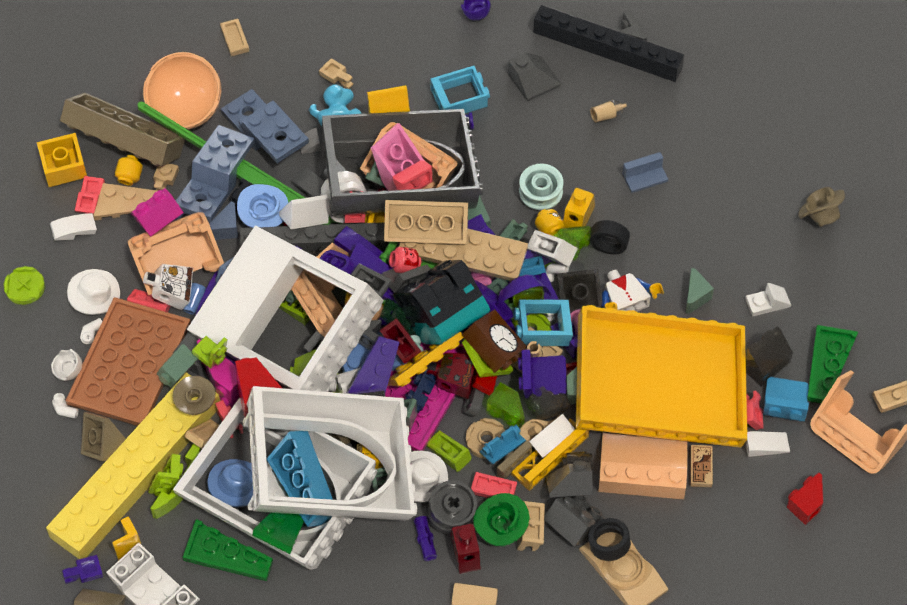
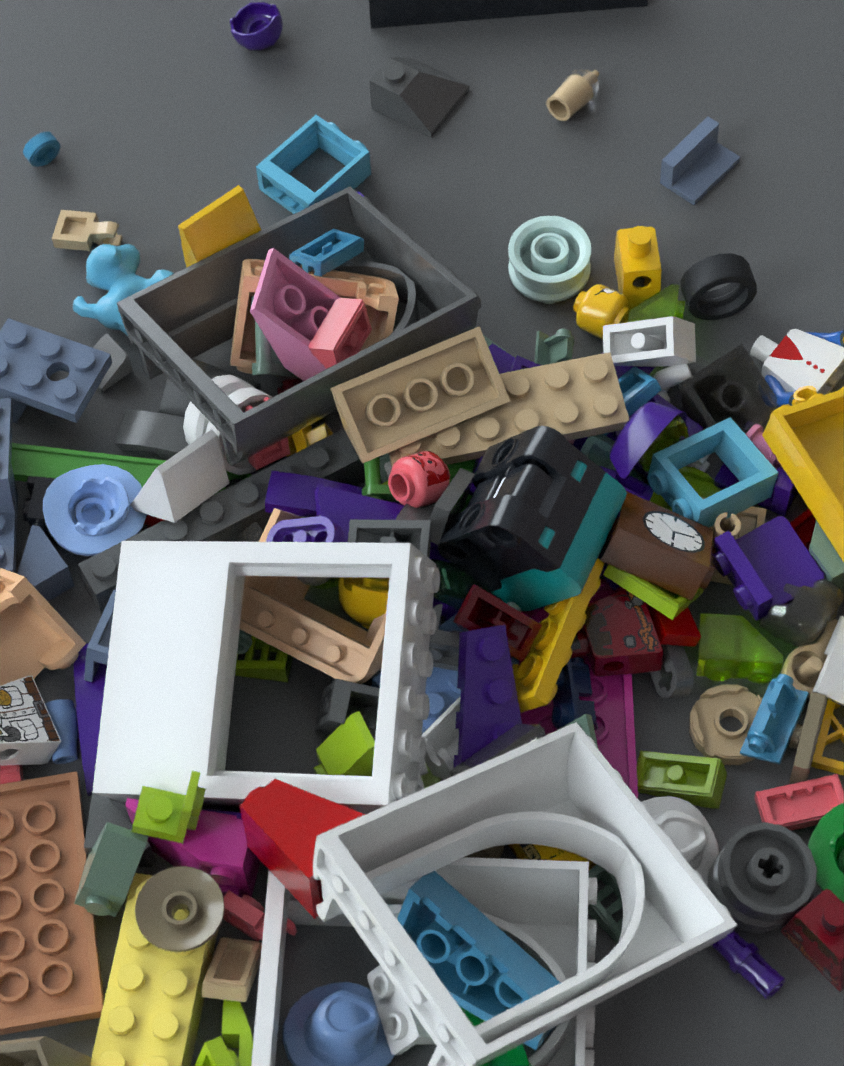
camera: 25 degrees left, 0 degrees up
none -> dark azure tile [23,131,60,167]
none -> dark azure tile [289,229,364,277]

